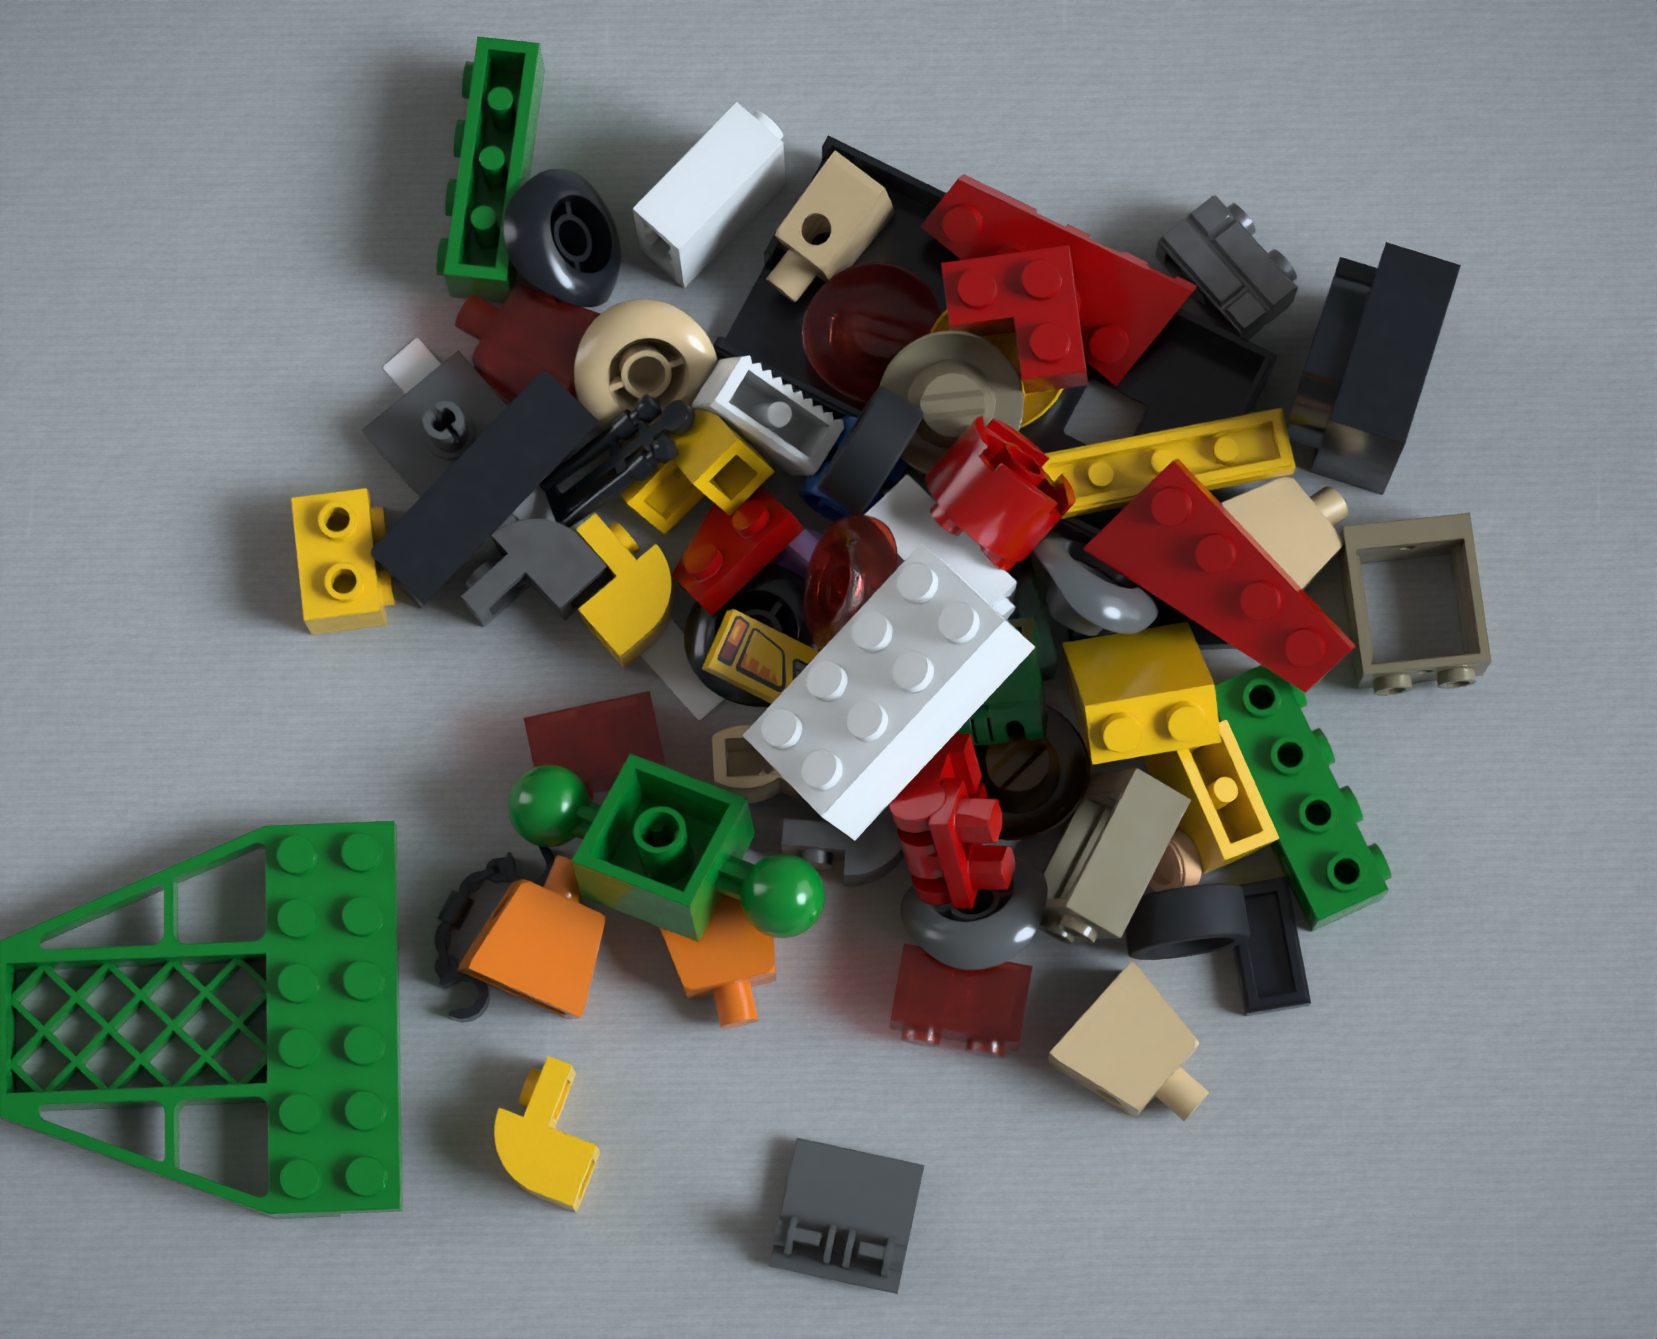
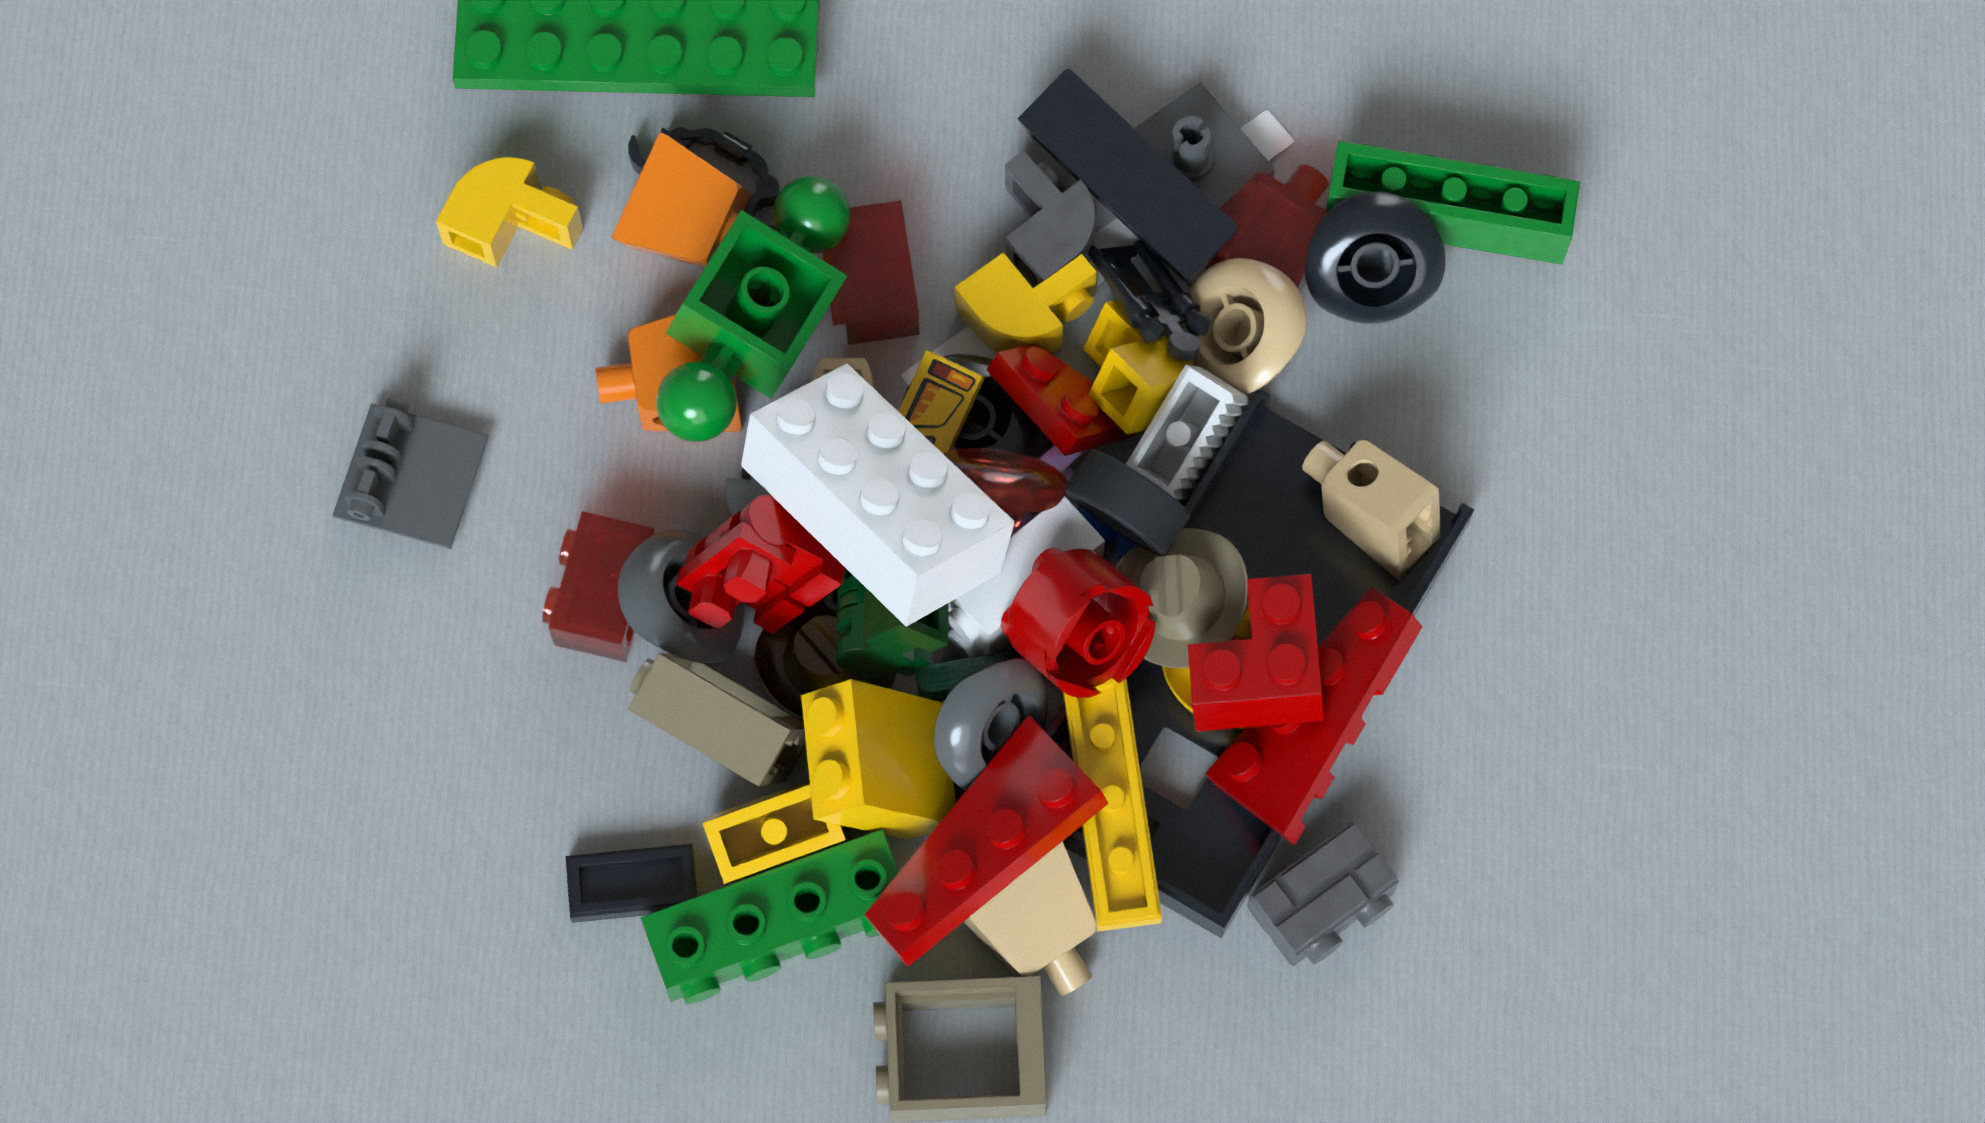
camera: 90 degrees right, 5 degrees down
yellow brick [291,488,396,635] -> none
white brick [633,102,786,289] -> none
clear red hat [802,262,941,403] -> none
tan torso [1047,961,1210,1121] -> none
black tyre [1125,883,1250,960] -> none
light nougat tile [1149,829,1202,892] -> none
black container [1286,242,1461,495] -> none

